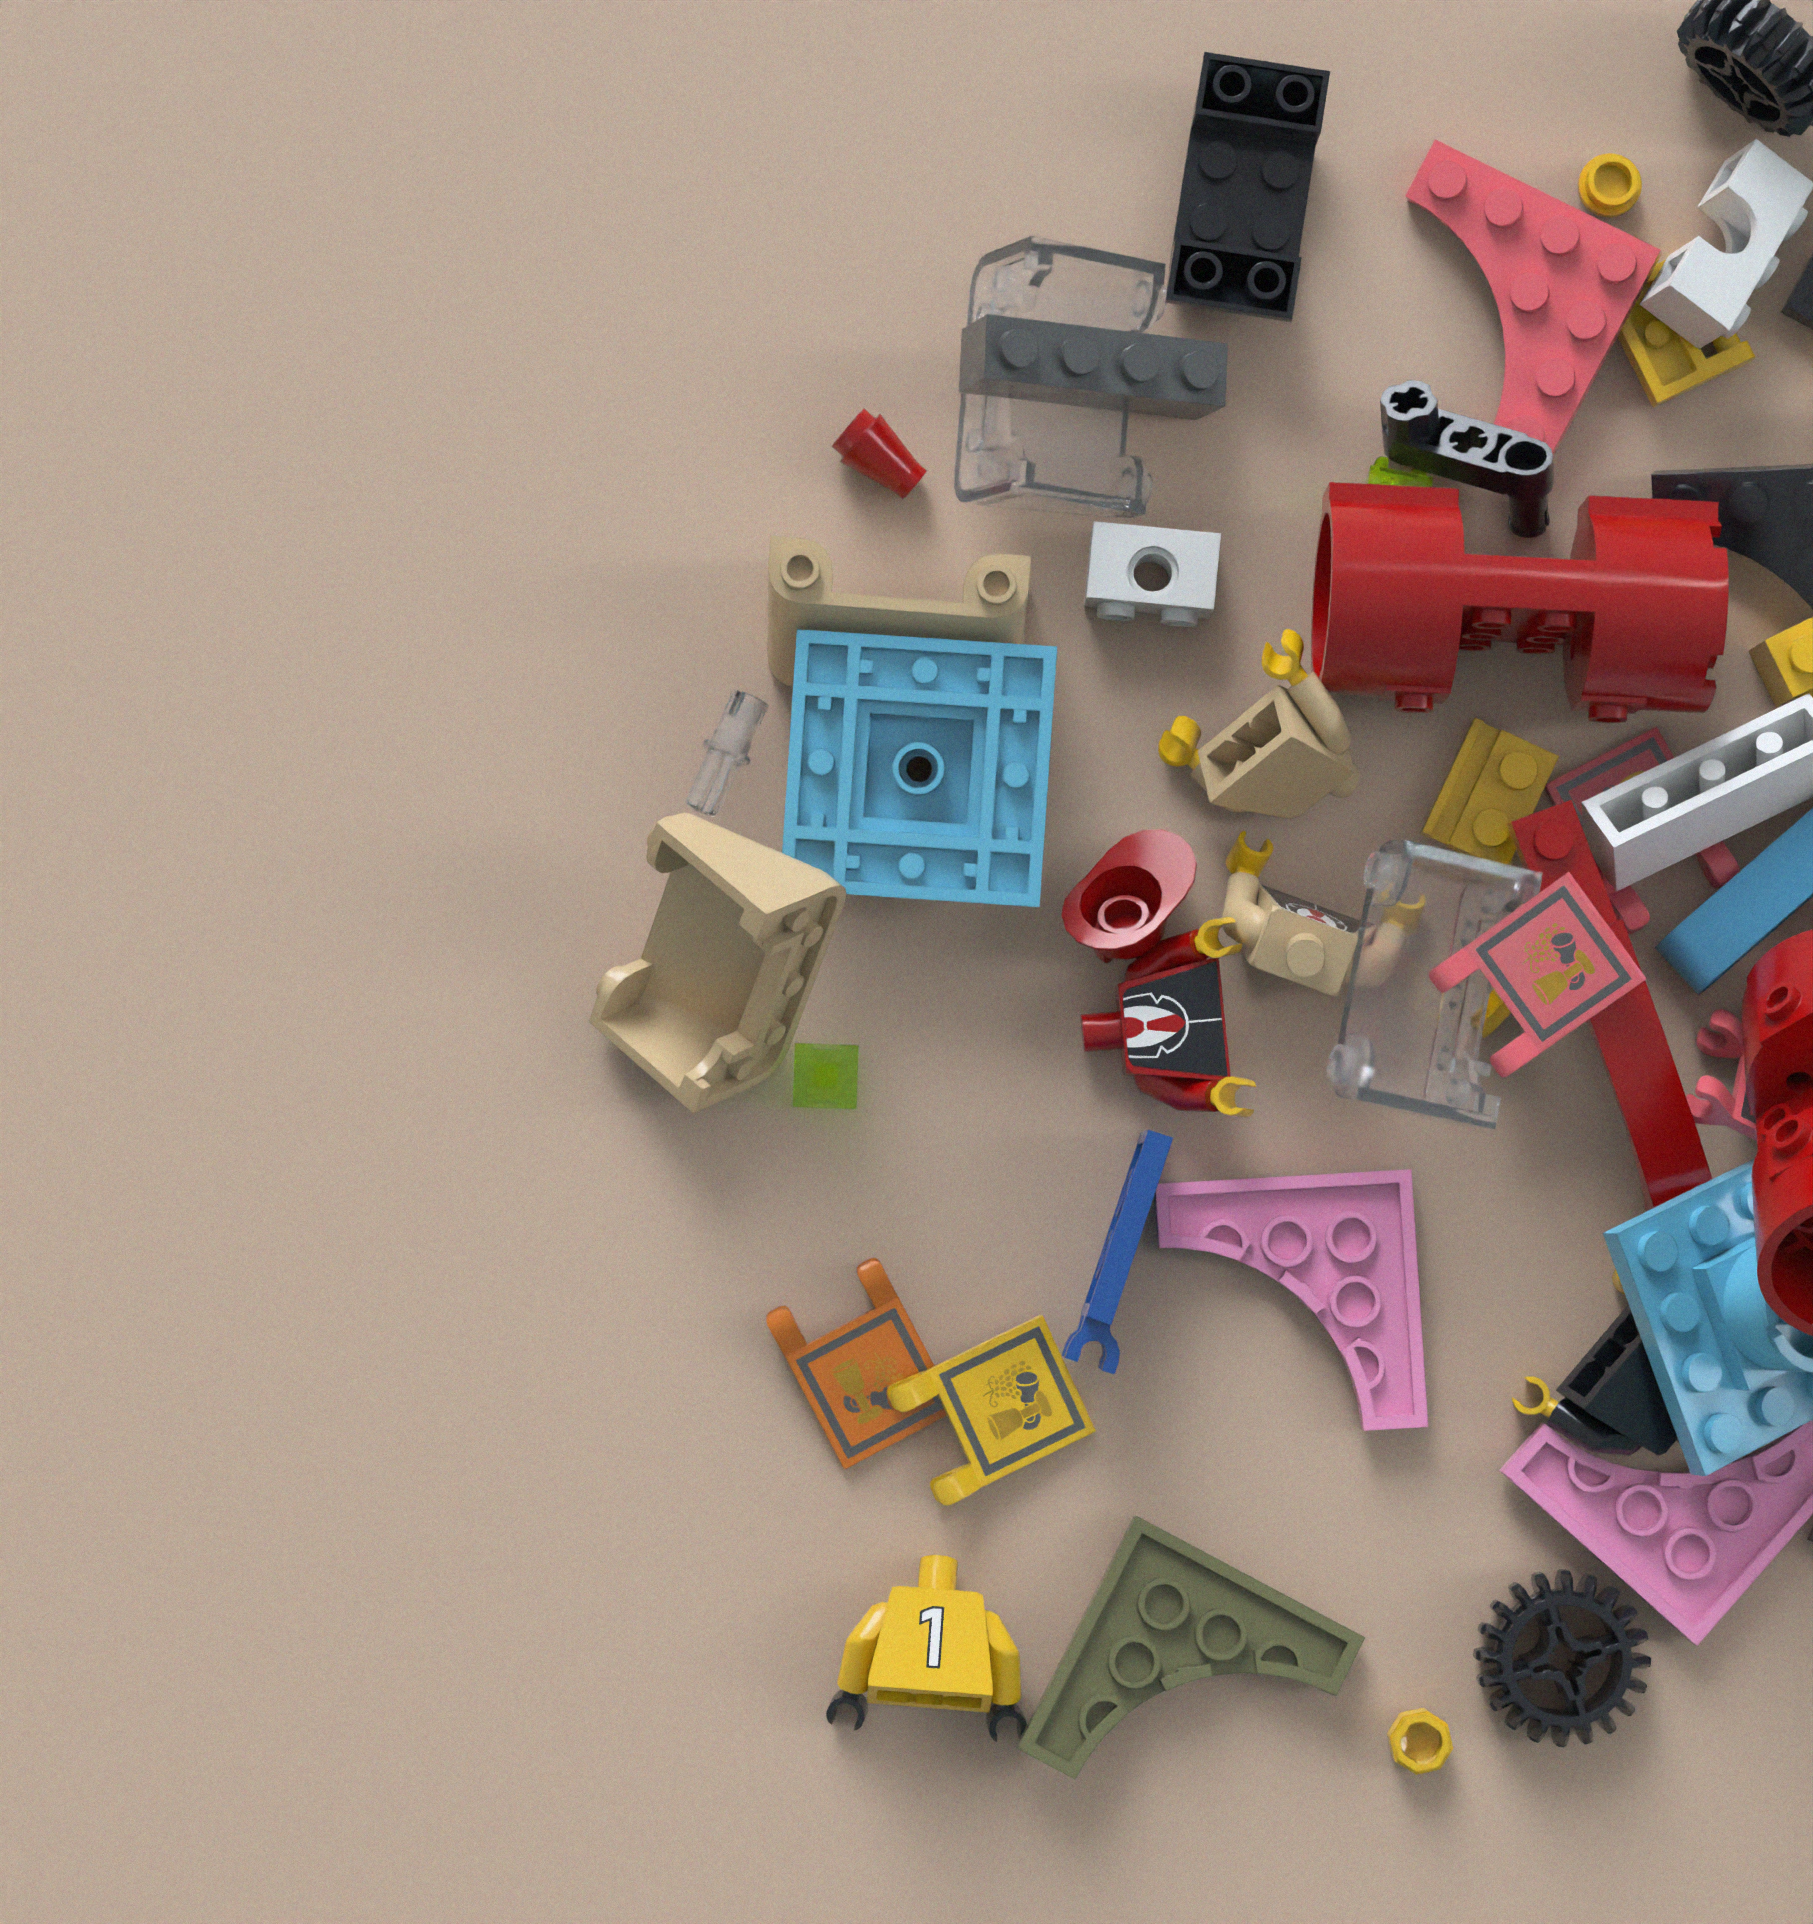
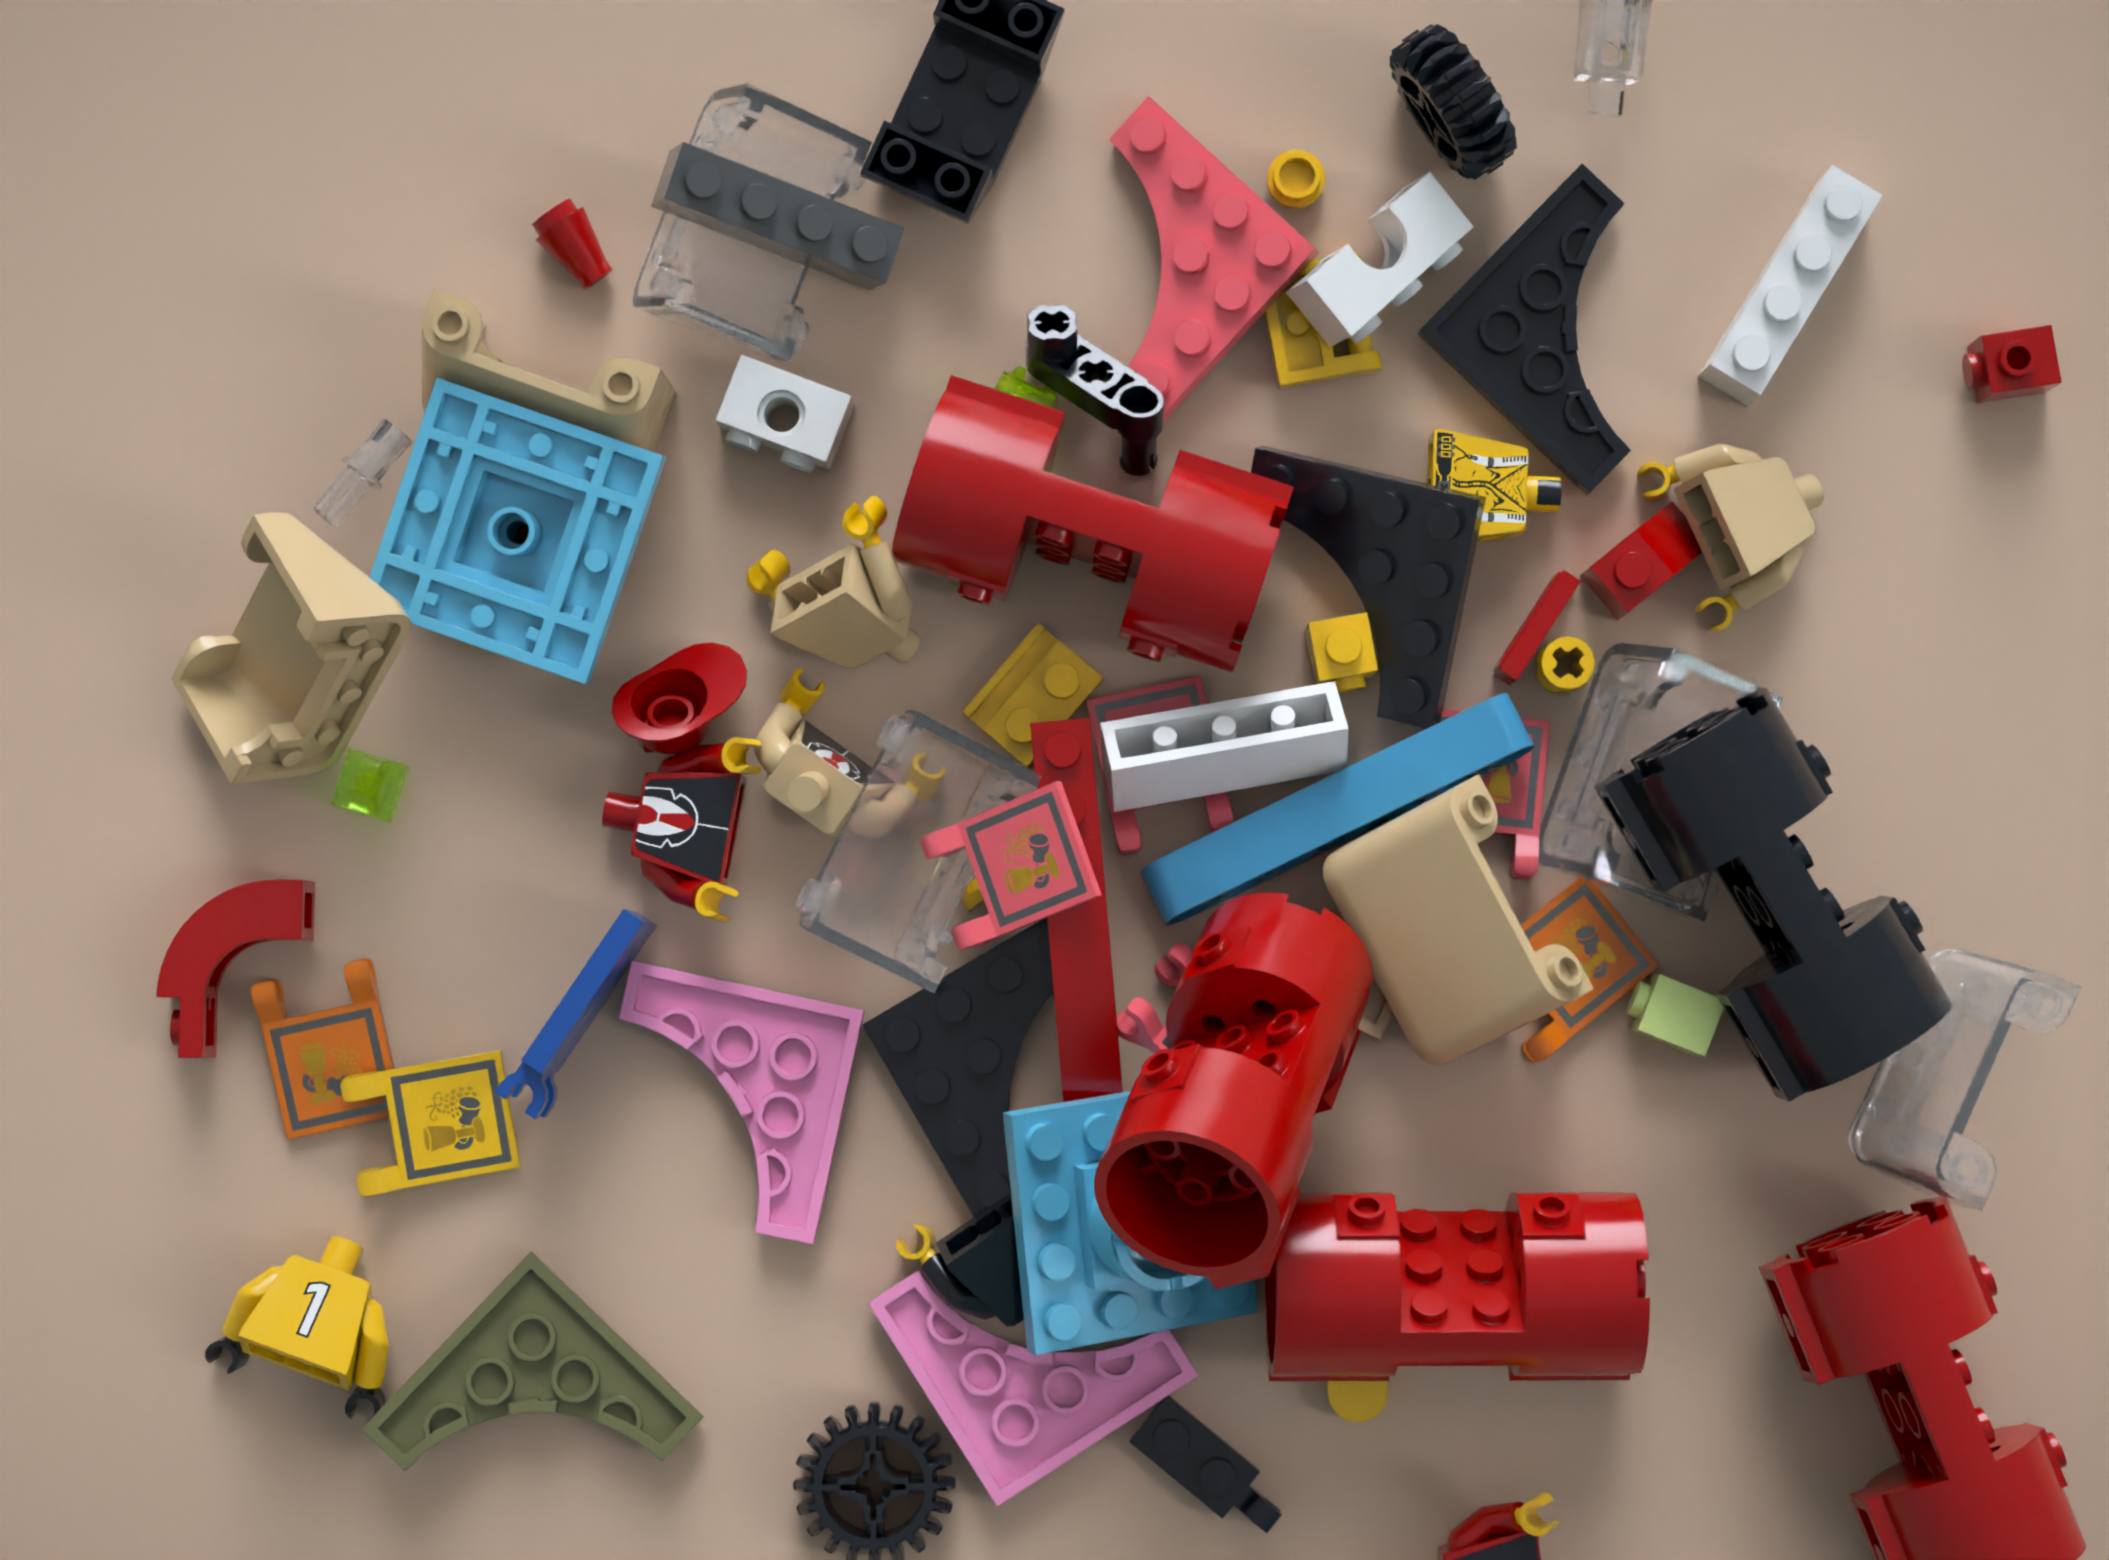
camera: 20 degrees right, 0 degrees up
yellow tile [1387,1707,1453,1775] -> none
none -> red arch [156,879,315,1058]
none -> black plate [862,918,1053,1217]

